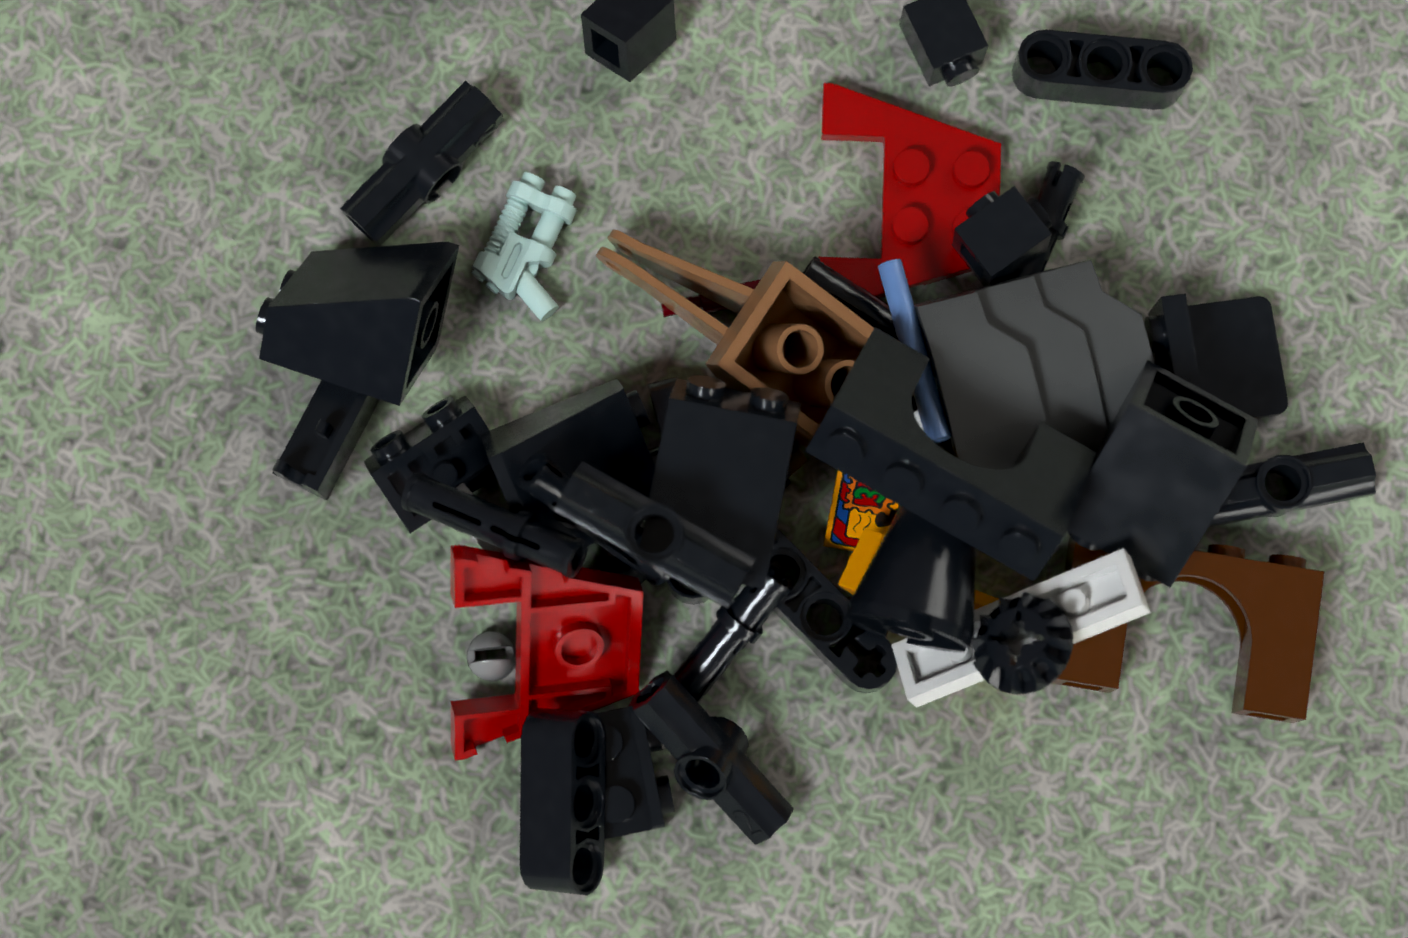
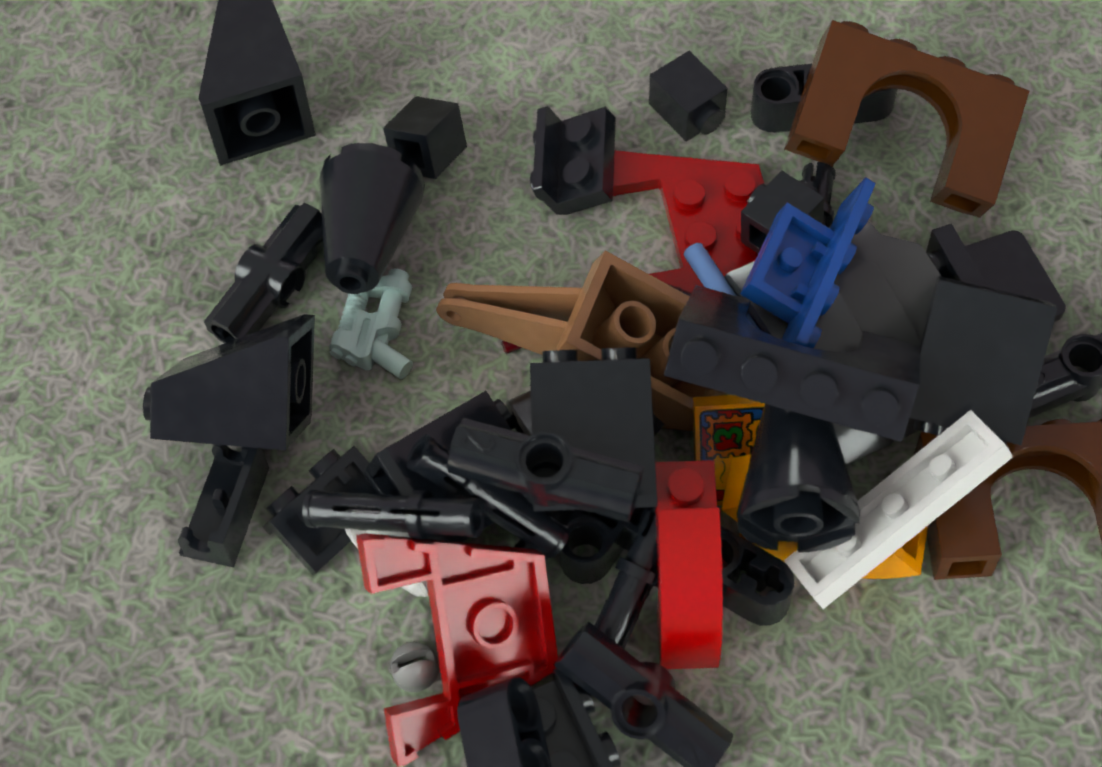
camera: 10 degrees left, 20 degrees down
black gear [971,591,1073,695] -> none
none -> black cone [320,143,425,294]
none -> black bracket [530,106,616,215]
none -> red arch [655,460,723,669]
none -> blue bracket [740,177,876,348]
none -> reddish brown arch [784,20,1030,218]

